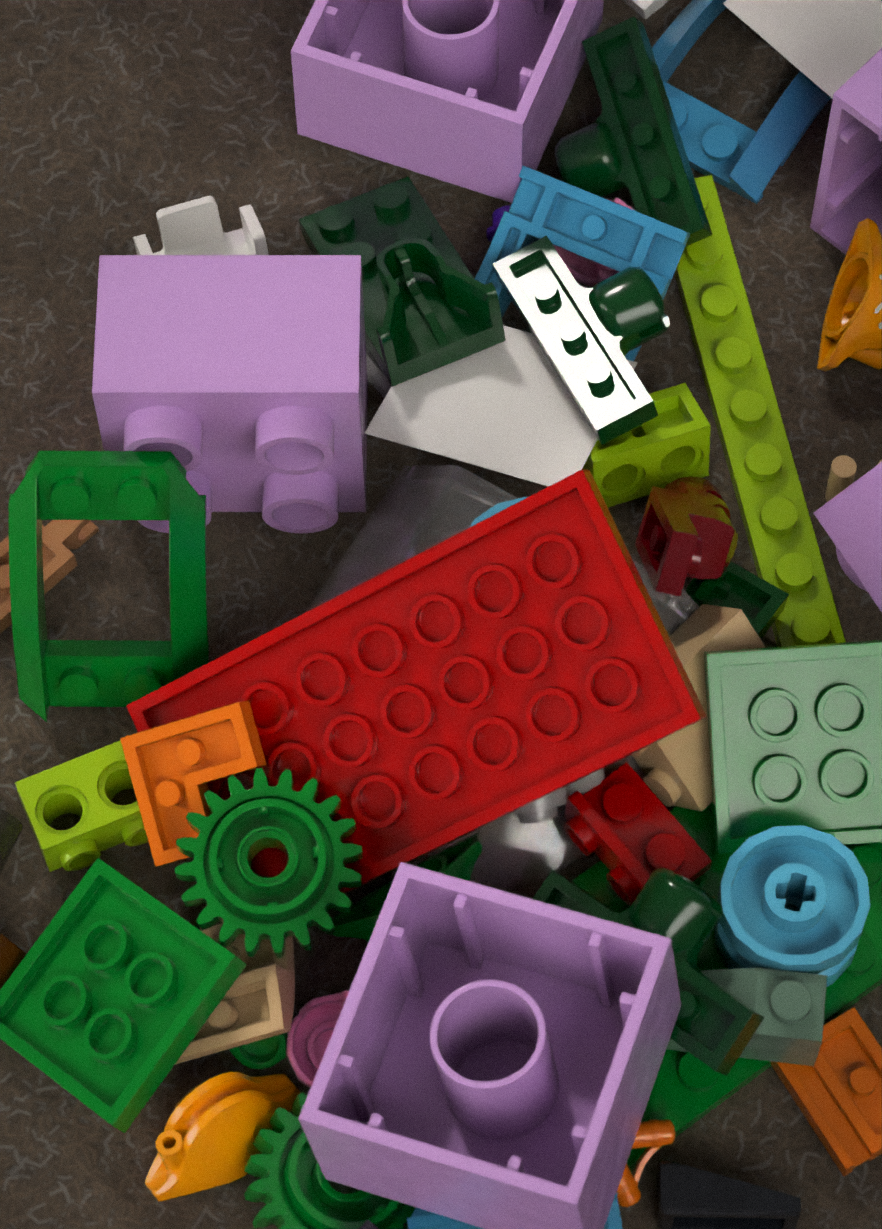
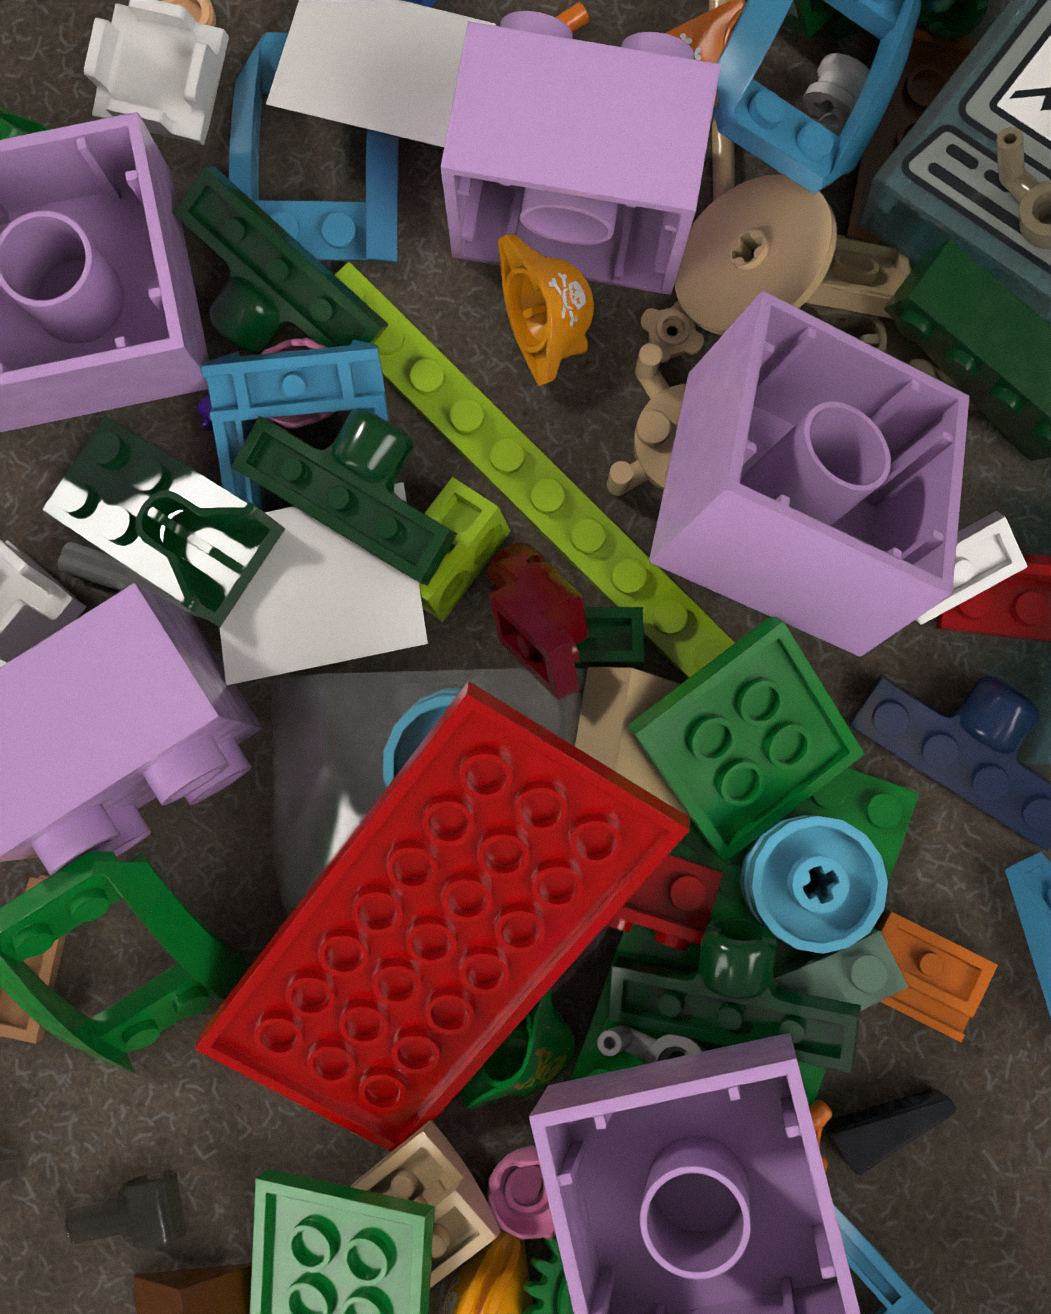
camera: 35 degrees left, 20 degrees up
lime brick [15,741,148,872] -> none
orange plate [120,701,267,867] -> none
green gear [175,768,363,958] -> none

